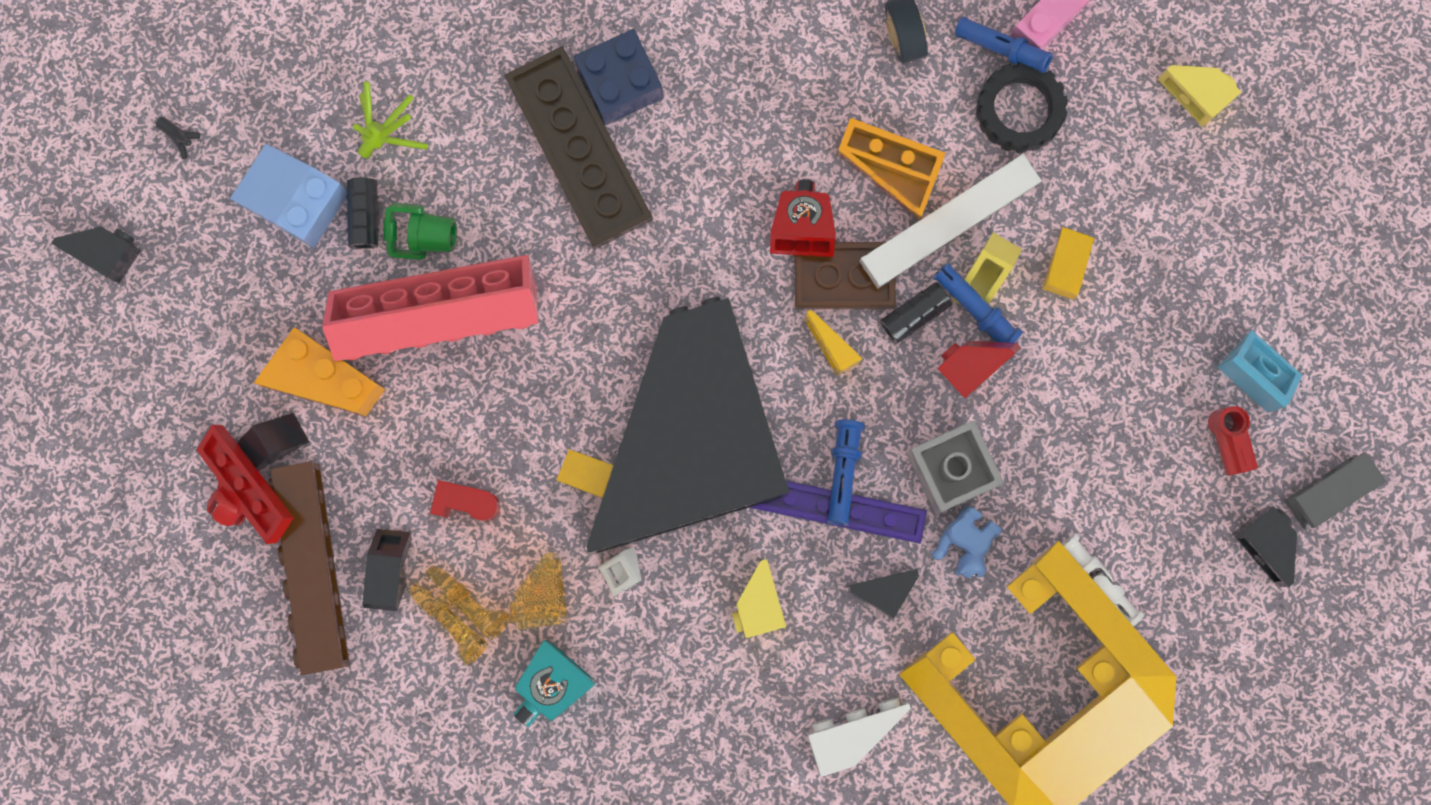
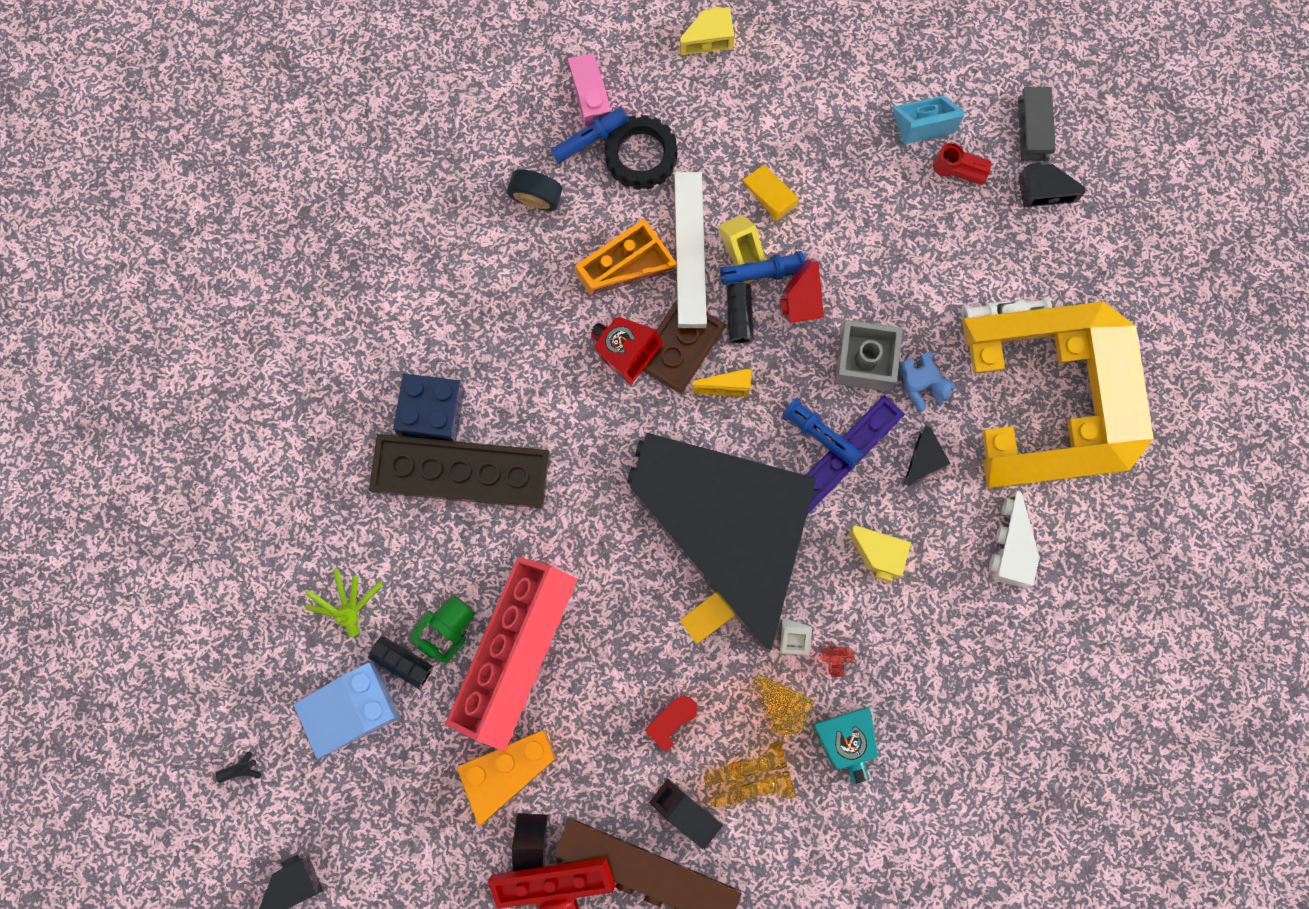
camera: 60 degrees left, 5 degrees down
none -> clear red tile [820,646,854,677]

